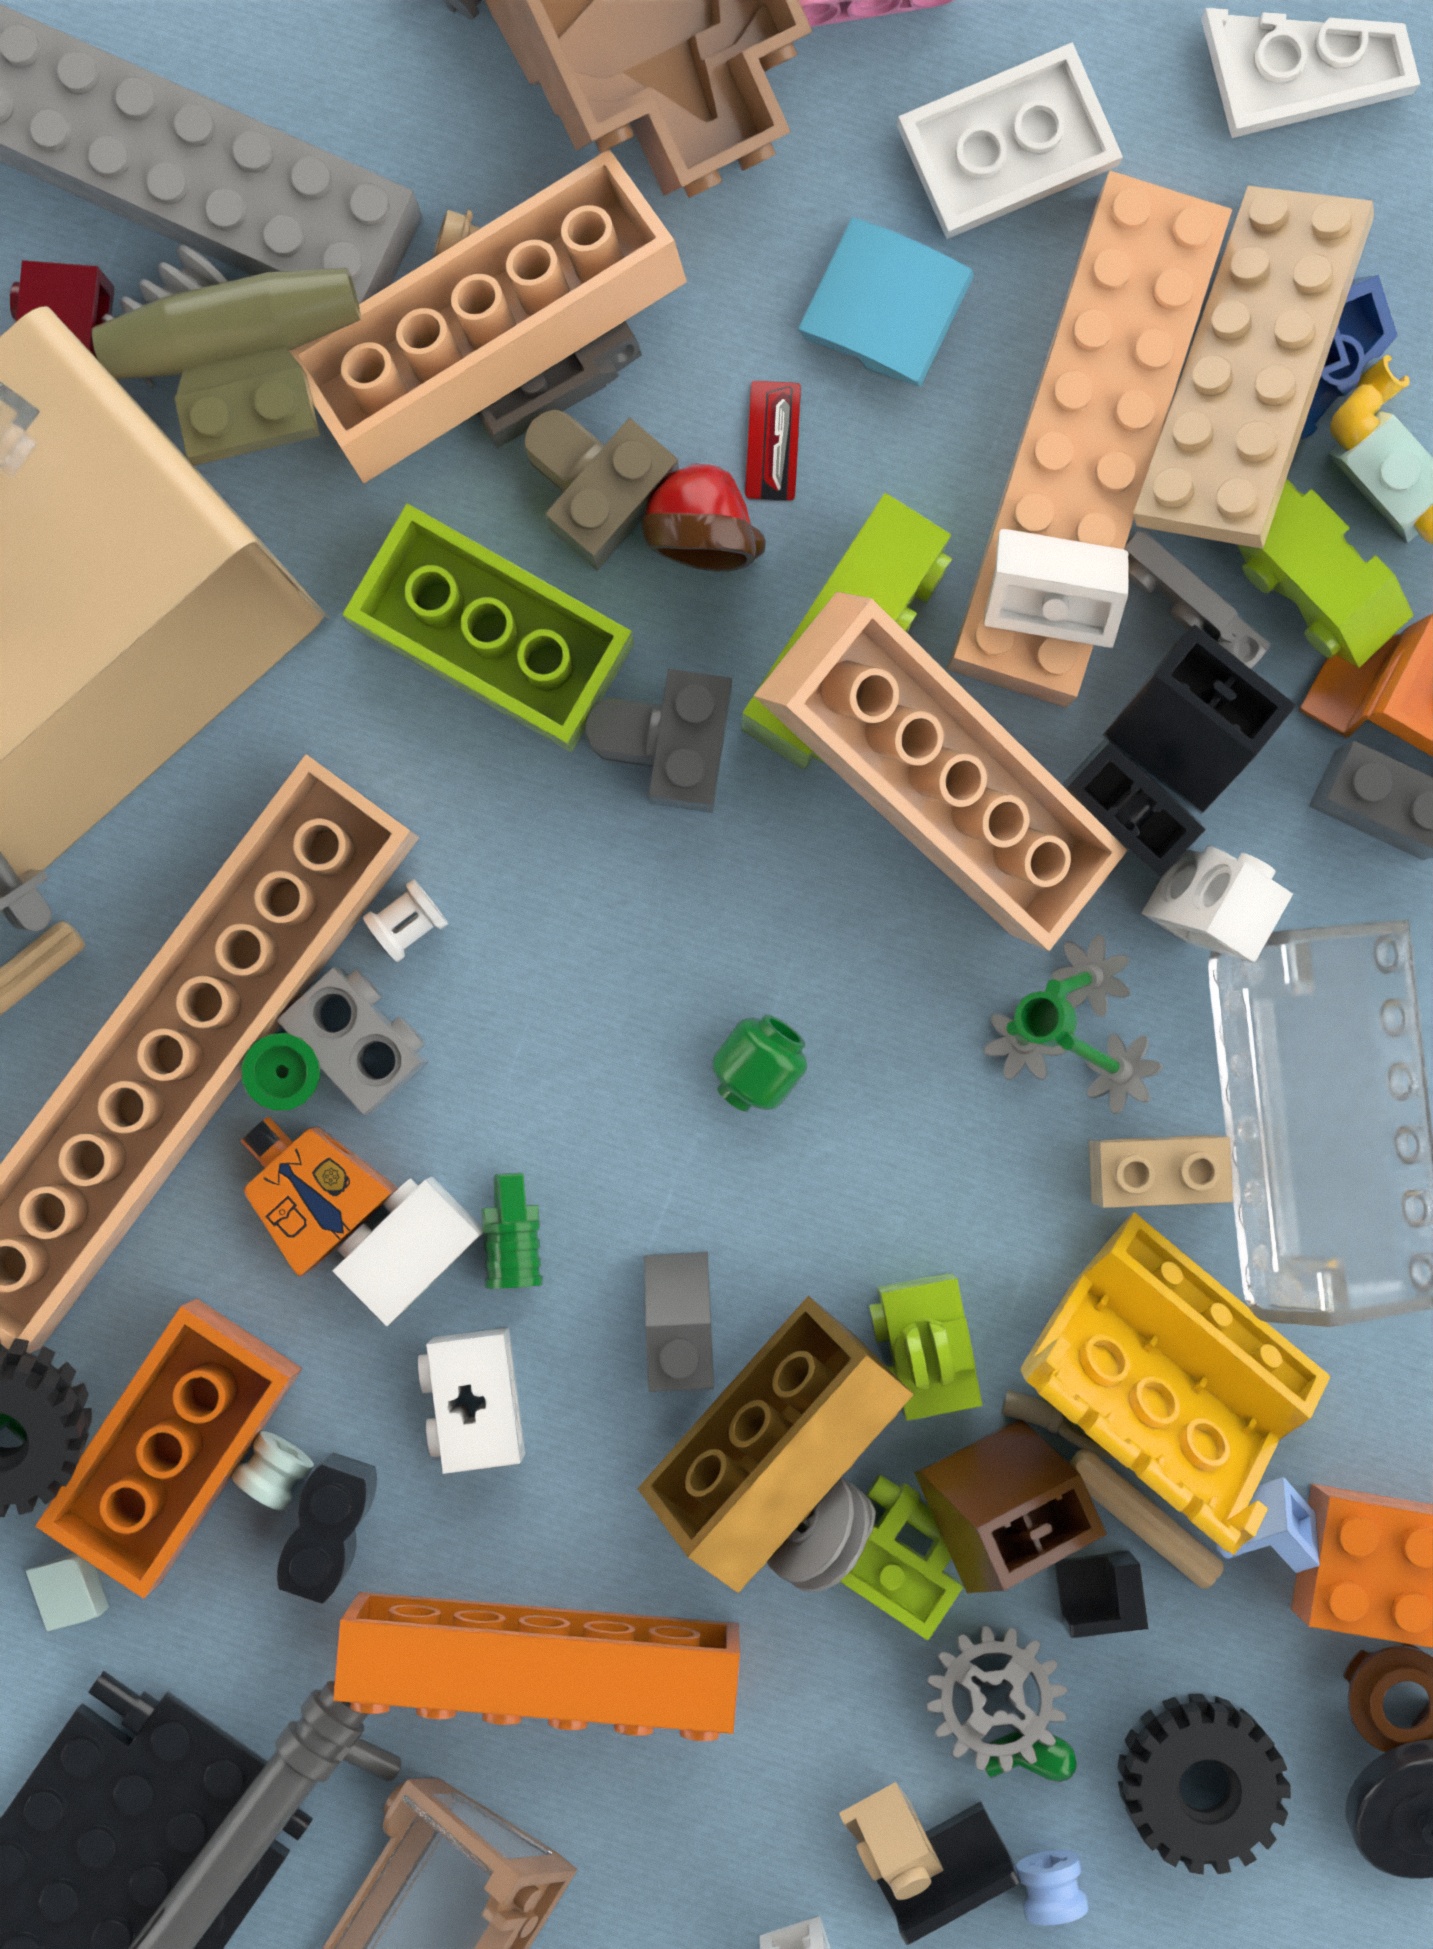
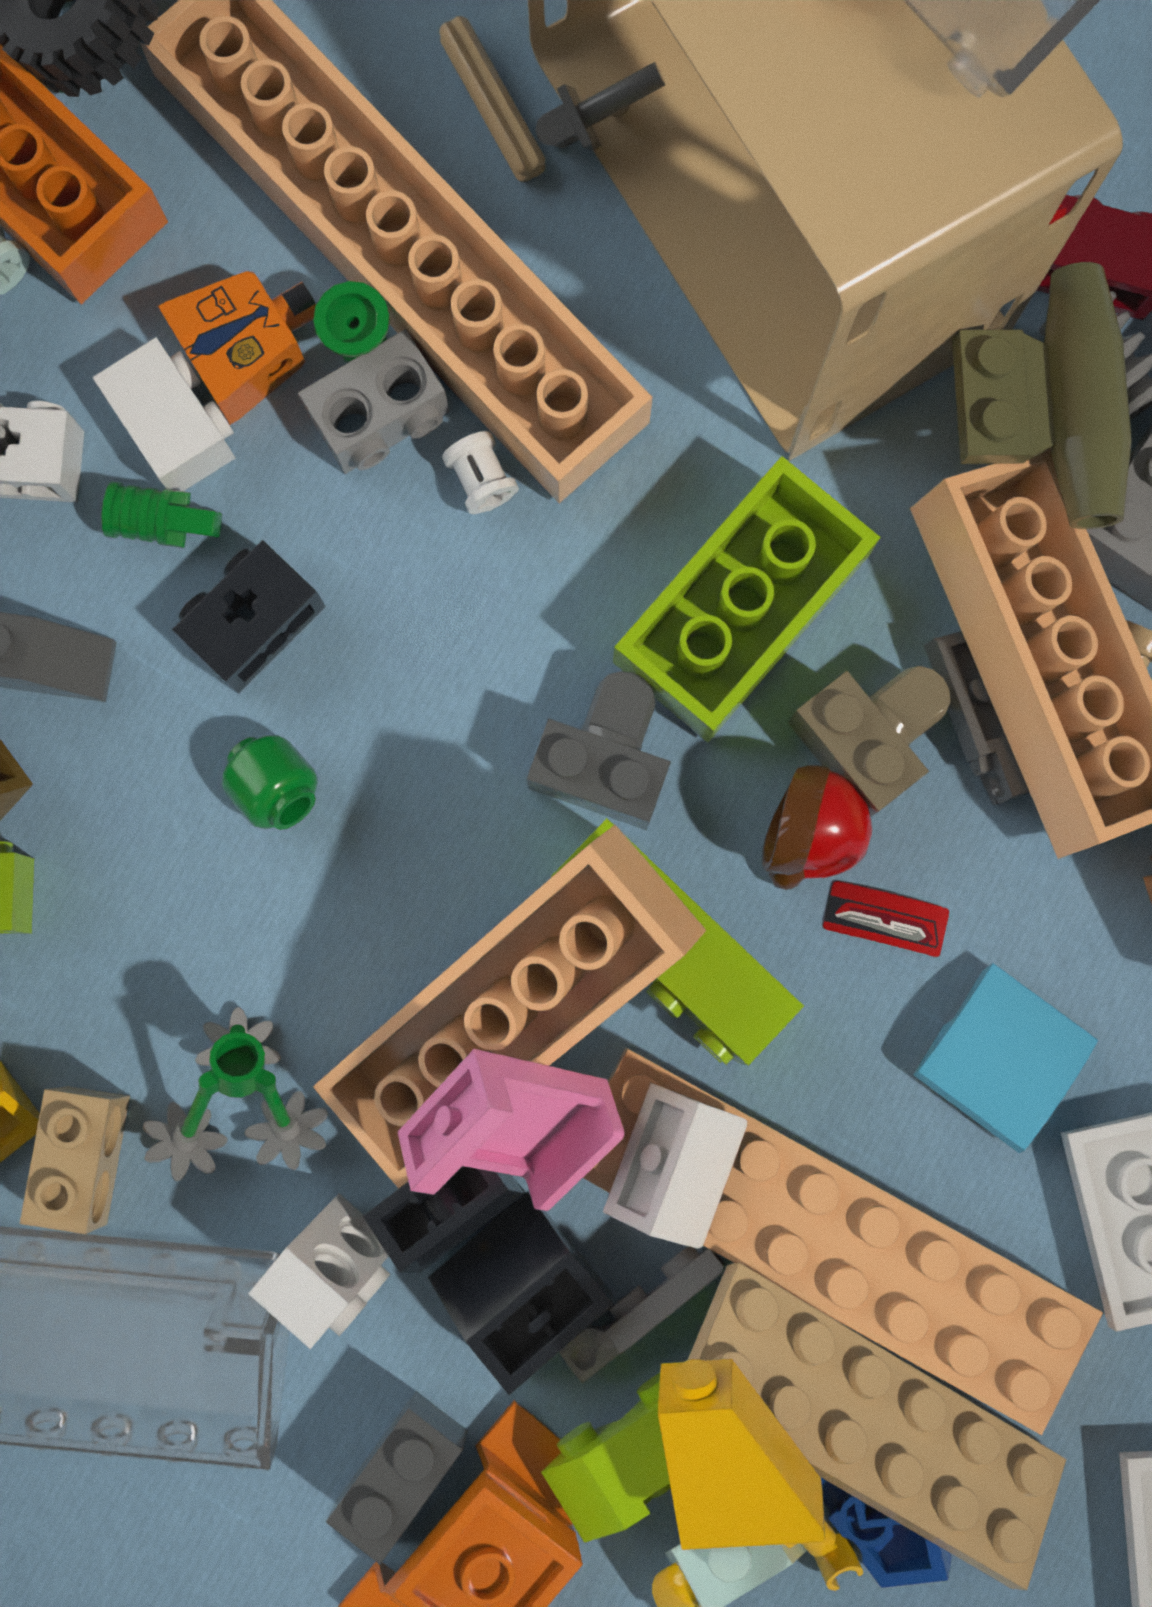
camera: 100 degrees right, 5 degrees down
none -> black brick [172,540,326,694]
none -> bright pink panel [398,1049,624,1211]
none -> yellow slope [658,1359,825,1550]

